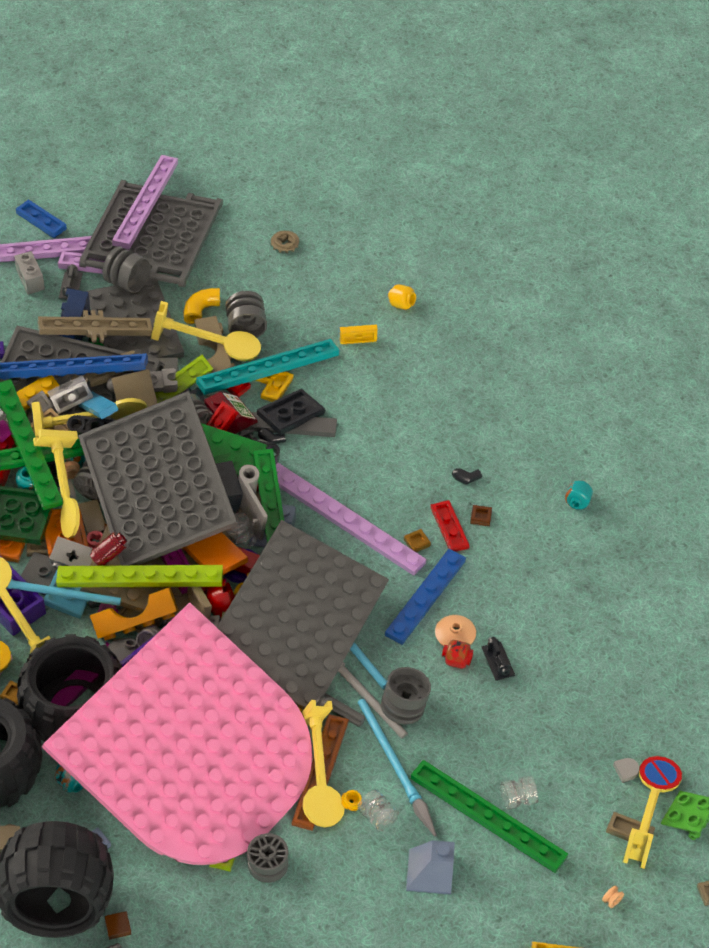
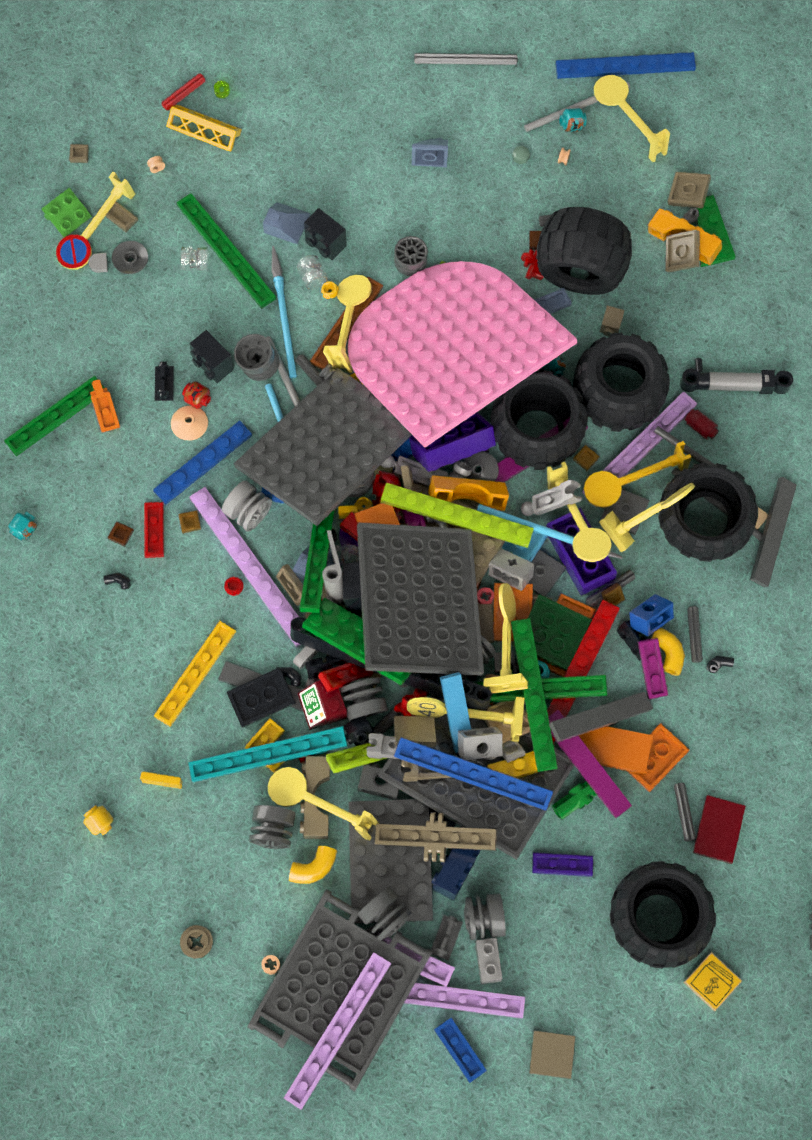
camera: 165 degrees left, 20 degrees up
dark red head [90,532,127,566] -> none
none -> green plate [4,376,105,457]
none -> orange hinge [90,379,120,433]
none -> dark grey dish [112,241,148,274]
none -> yellow tile [154,621,236,727]
none -> black brick [189,330,234,383]
none -> light grey wheel [222,481,272,532]
none -> red plate [224,577,244,596]
none -> light nougat bush [261,955,280,975]
none -> dark tan tile [276,564,303,606]
none -> black brick [304,208,347,260]
none -> dark grey wheel [464,893,506,940]
none -> red hips [521,249,544,280]
none -> light grey plate [521,480,582,516]

